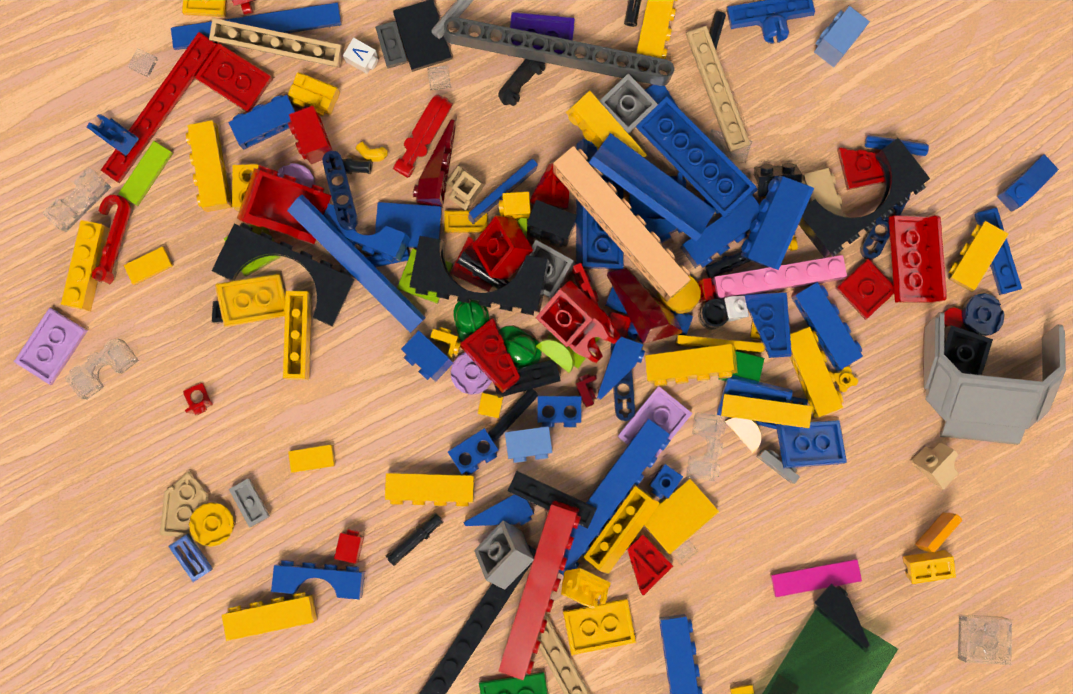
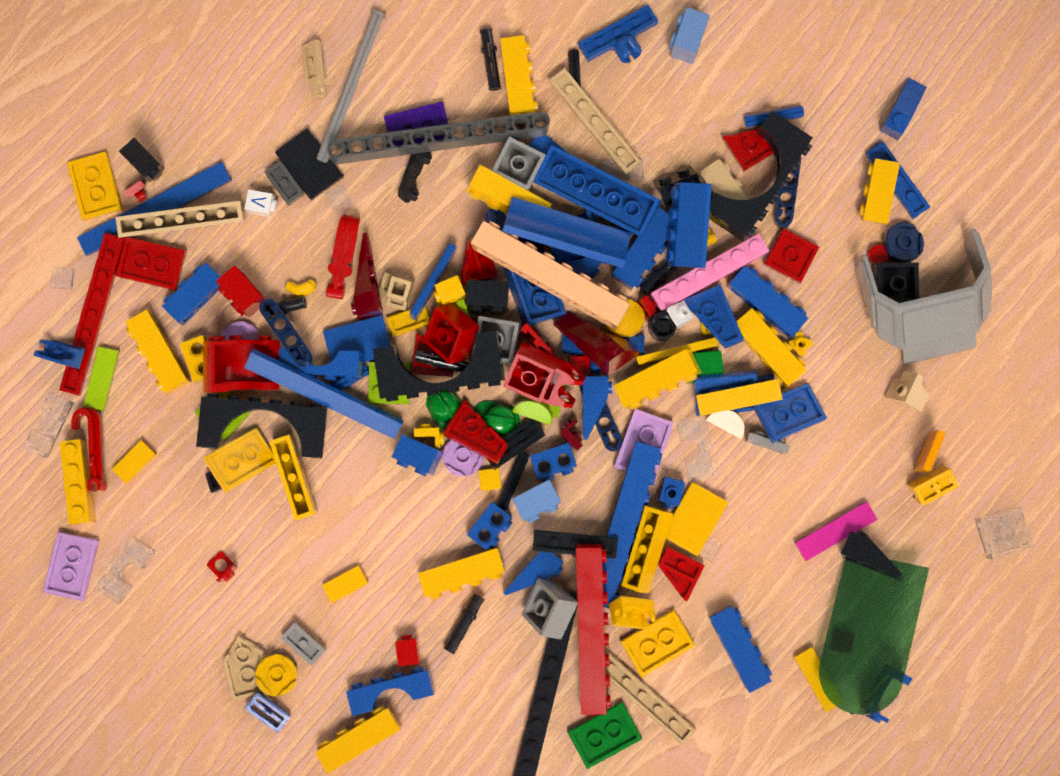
camera: 15 degrees left, 0 degrees up
yellow brick [288,72,340,116] -> none
red bracket [889,215,947,303] -> none

